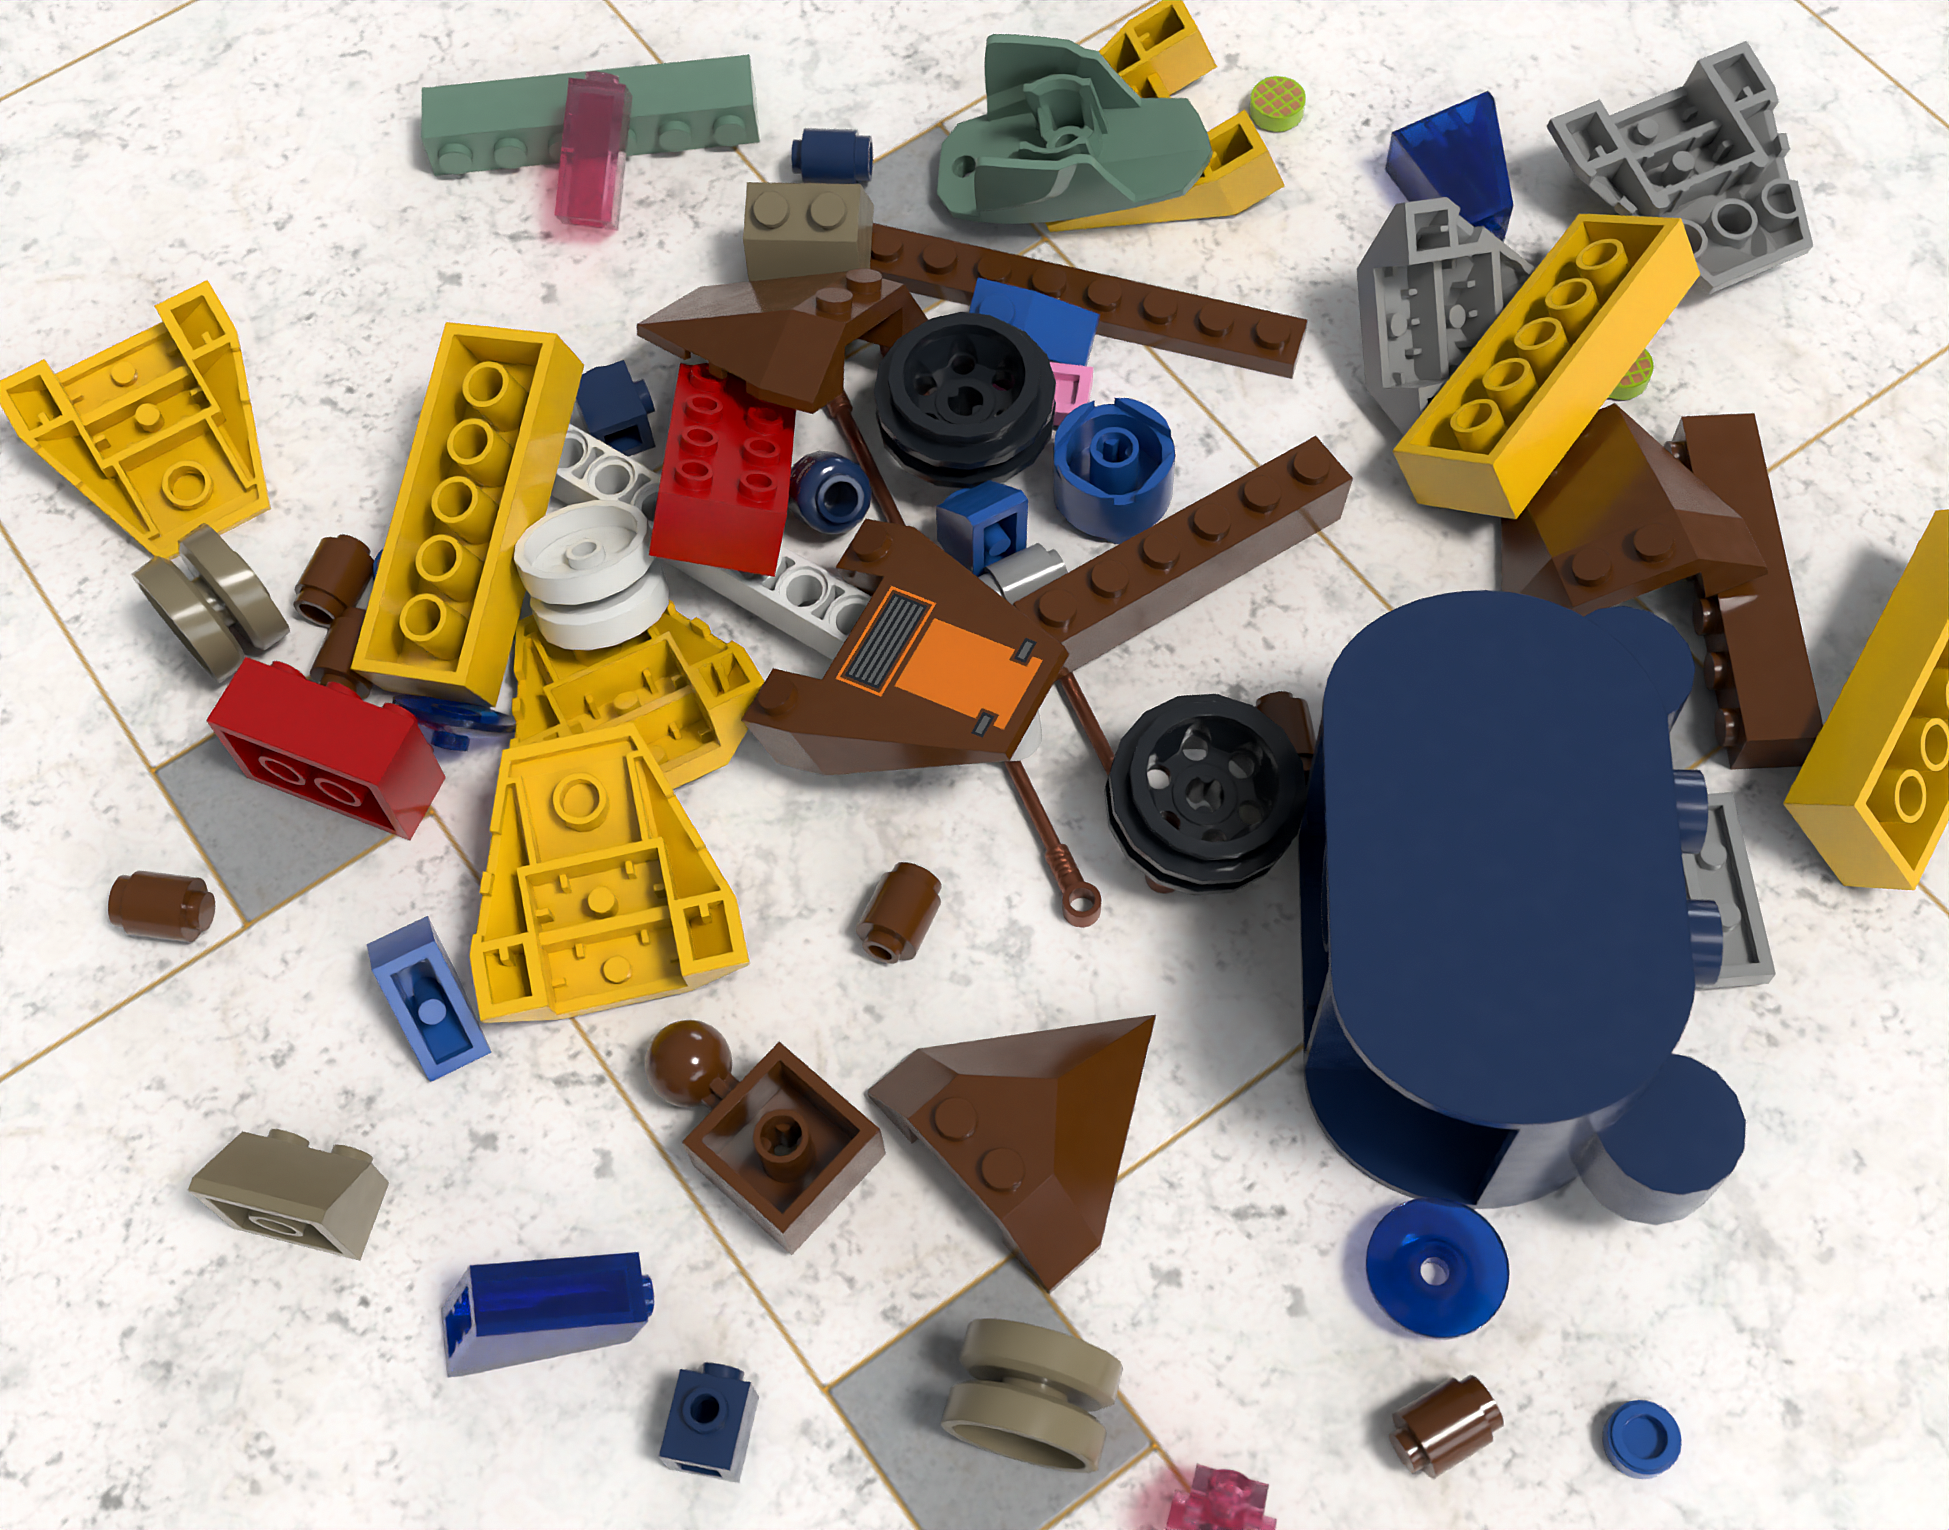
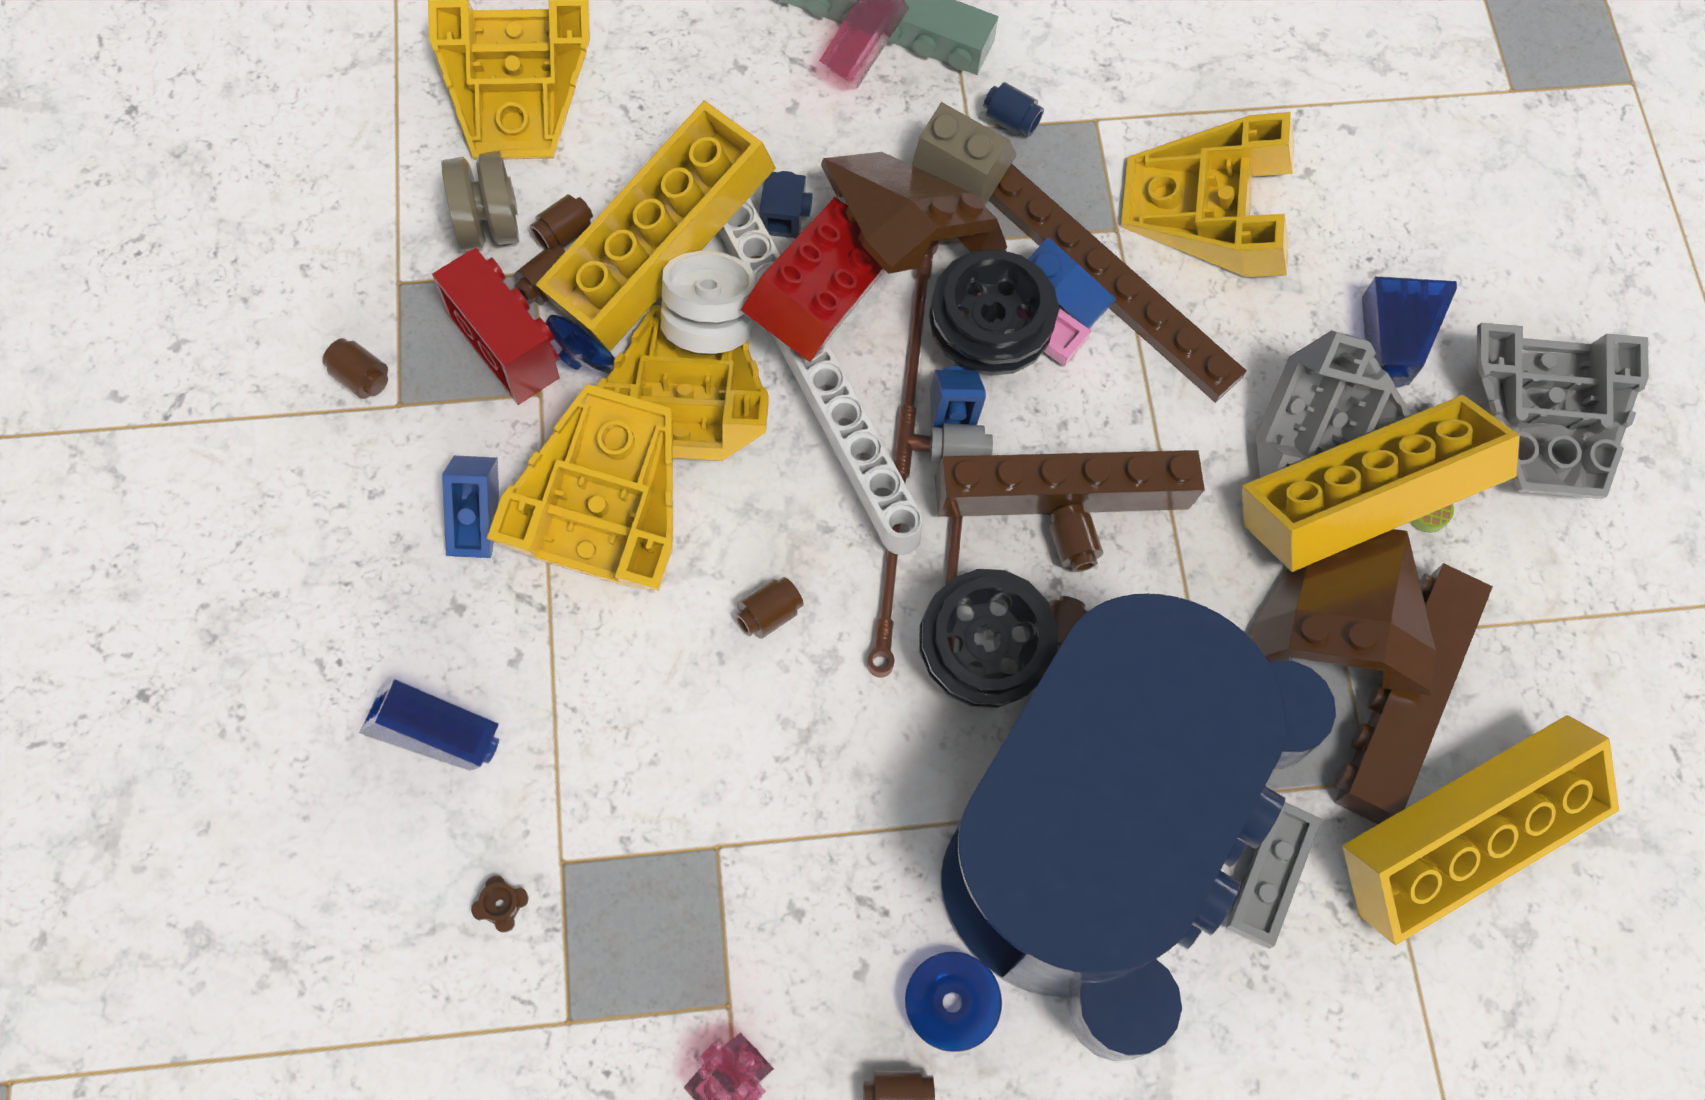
camera: 20 degrees right, 5 degrees up
dark tan slope [188,1129,389,1261] -> none
reddish brown brick [645,1020,886,1255] -> none
dark blue brick [659,1362,759,1483] -> none
reddish brown wedge [741,518,1070,776] -> none
dark blue head [788,451,872,534] -> none
reddish brown wedge [867,1014,1156,1294] -> none
sand green piece [937,34,1213,224] -> none
dark tan wheel [940,1318,1123,1473] -> none
blue brick [1053,398,1175,544] -> none
lime tile [1249,76,1306,132] -> none
none -> reddish brown plate [471,876,529,933]
none -> reddish brown brick [1049,504,1104,572]

